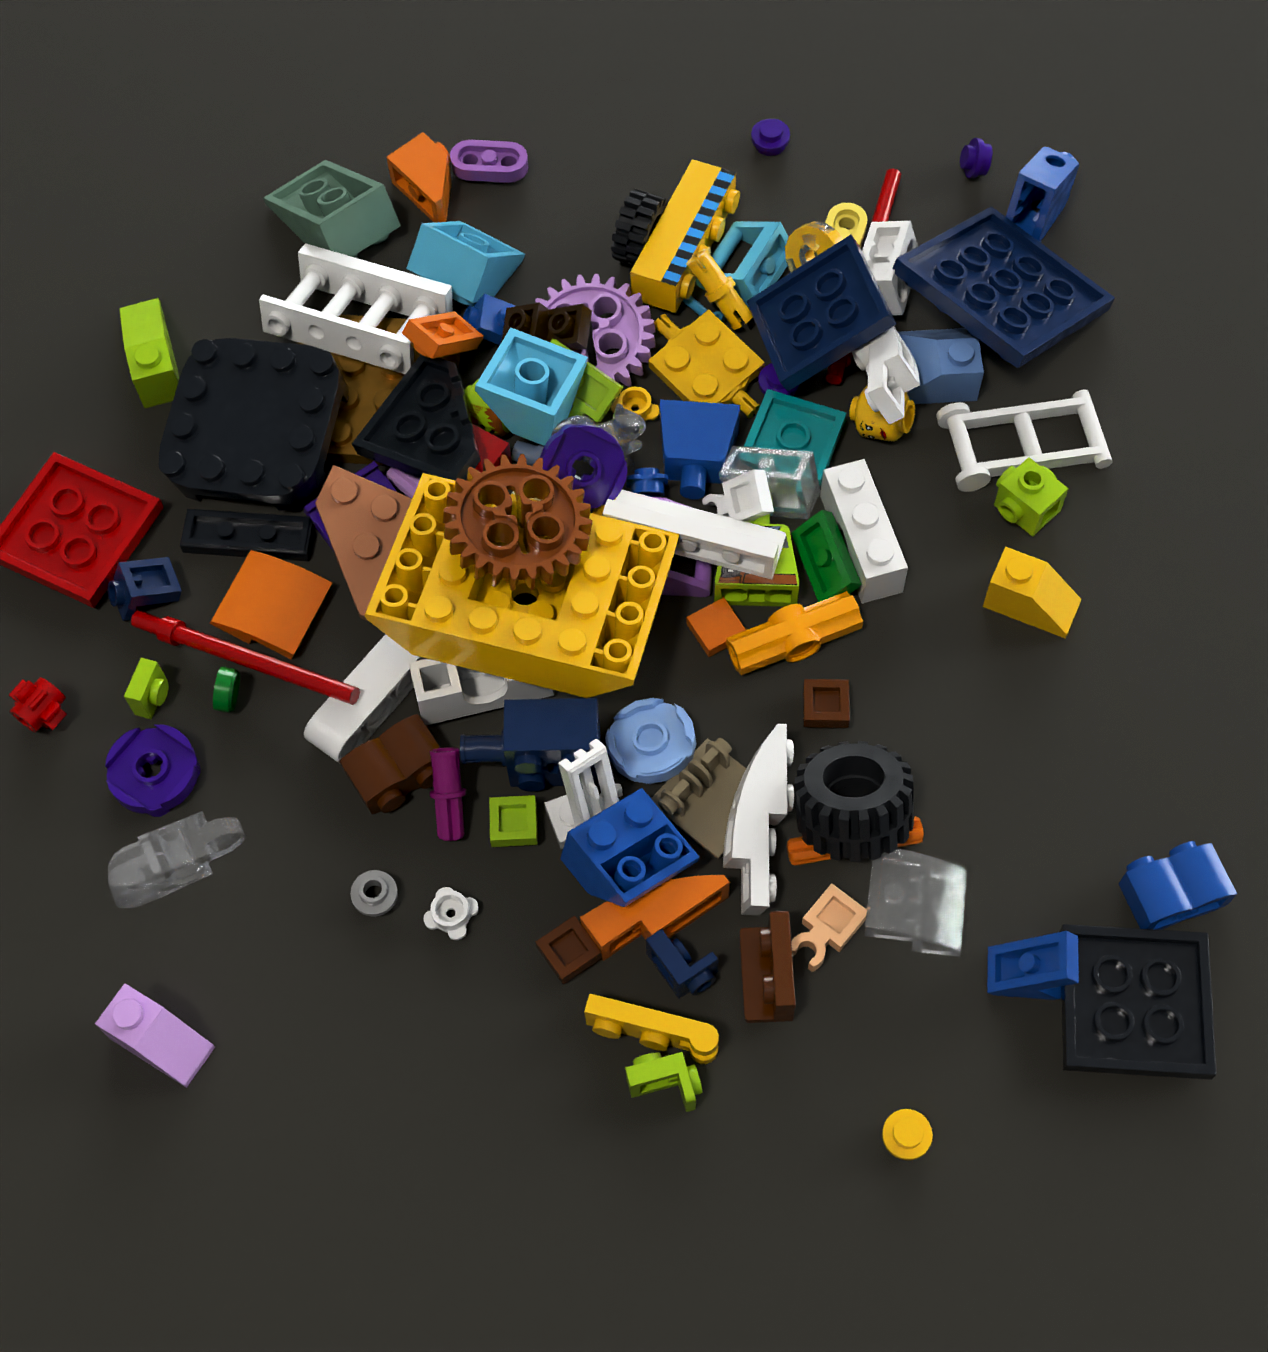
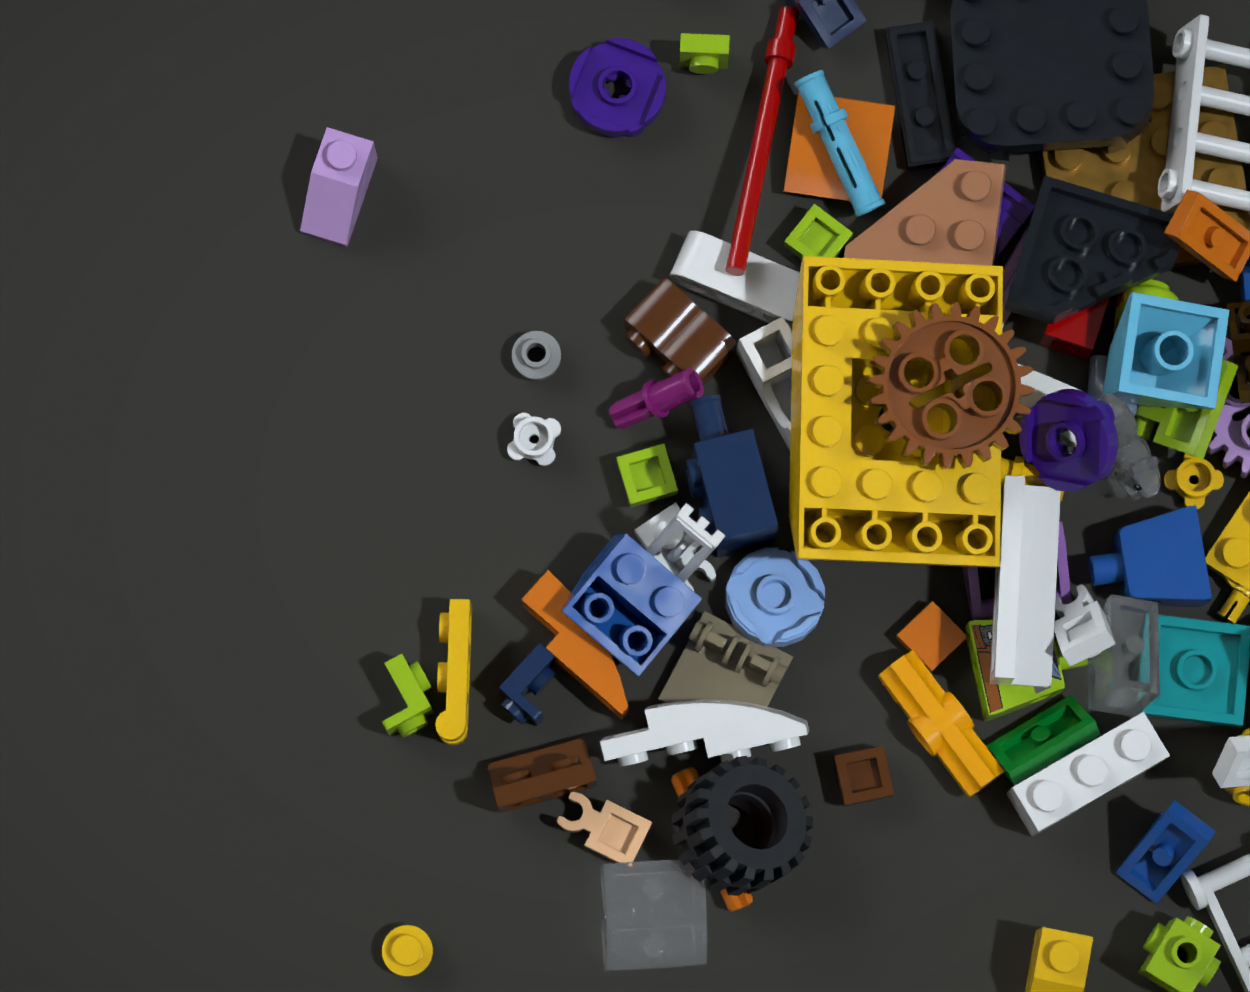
camera: 75 degrees right, 15 degrees up
clear piece [108,811,246,909] -> none
green tile [213,666,240,713] -> none
reddish brown plate [535,915,602,984] -> none
blue plate [626,468,668,498] -> none
none -> lime plate [784,204,853,260]
none -> medium azure pin [794,70,885,217]
none -> blue slope [1116,800,1216,904]

